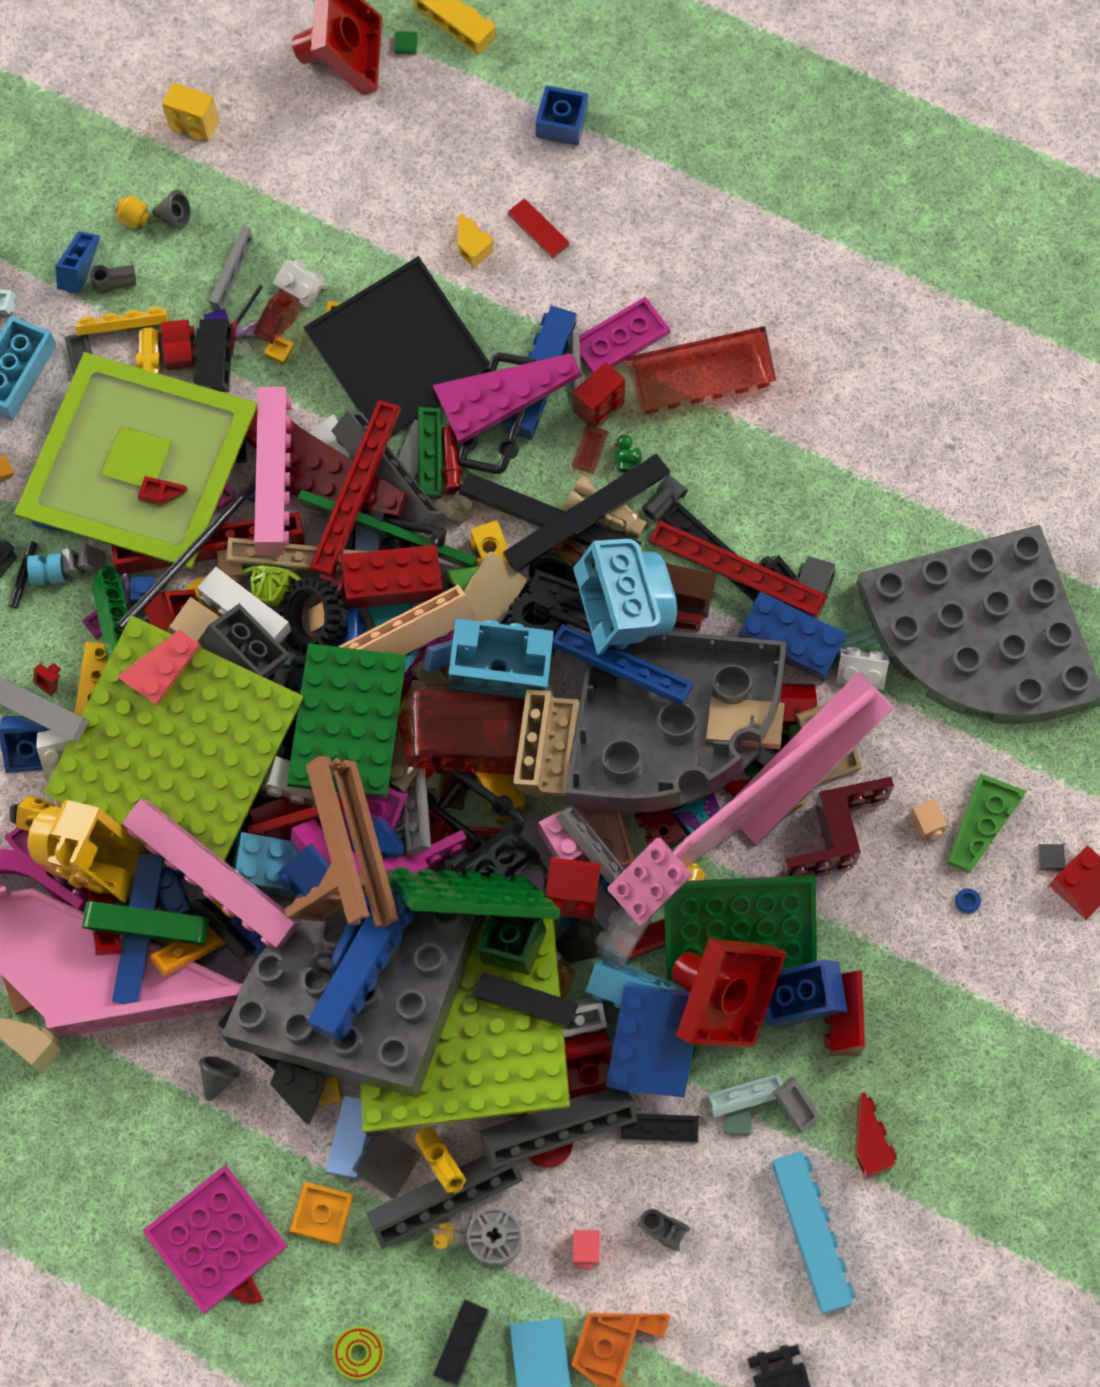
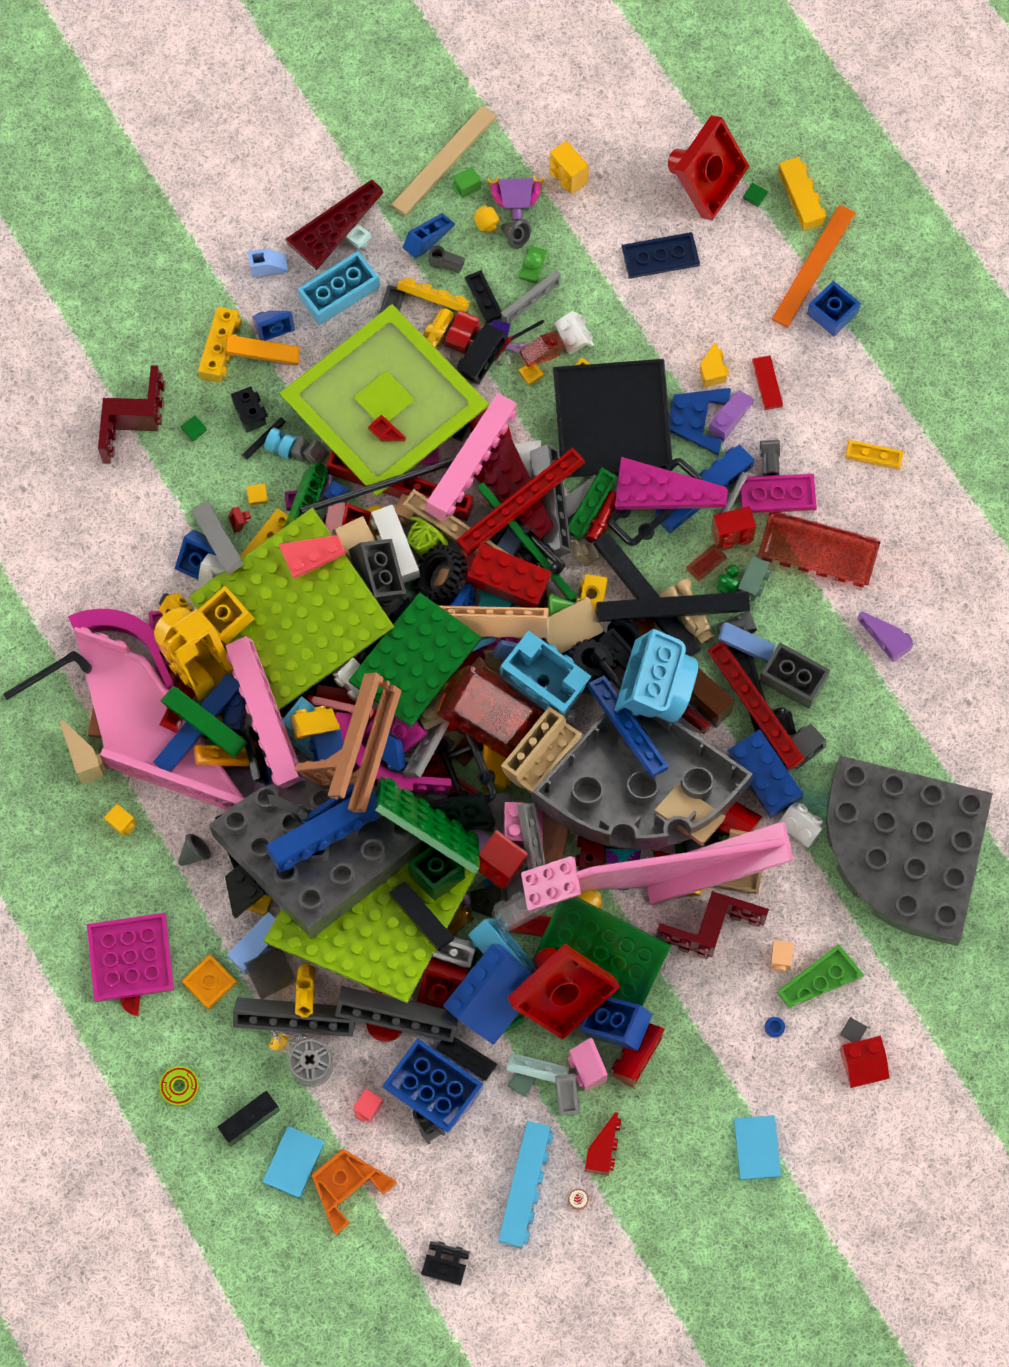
camera: 30 degrees right, 0 degrees up
none -> yellow brick [104,804,136,837]
none -> yellow brick [198,586,255,645]
none -> yellow tile [246,483,268,506]
none -> yellow slope [290,706,340,740]
none -> blue slope [382,1038,483,1134]
none -> tan tile [392,106,496,217]
none -> bright green brick [452,167,481,198]
none -> black tile [465,270,502,324]
none -> medium lavender torso [488,175,544,220]
none -> bright green tile [519,245,547,284]
none -> bright pink slope [567,1037,608,1091]
none -> tile [568,1189,589,1210]
none -> dark blue tile [621,232,700,279]
none -> blue wing [669,388,731,456]
none -> medium lavender slope [709,390,755,442]
none -> medium blue tile [718,622,775,663]
none -> medium azure tile [734,1115,781,1180]
none -> sand green brick [737,556,771,601]
none -> dark grey brick [759,643,830,709]
none -> dark grey piece [760,440,780,476]
none -> orange tile [772,204,855,328]
none -> yellow tile [845,440,904,470]
none -> medium lavender slope [857,611,913,662]

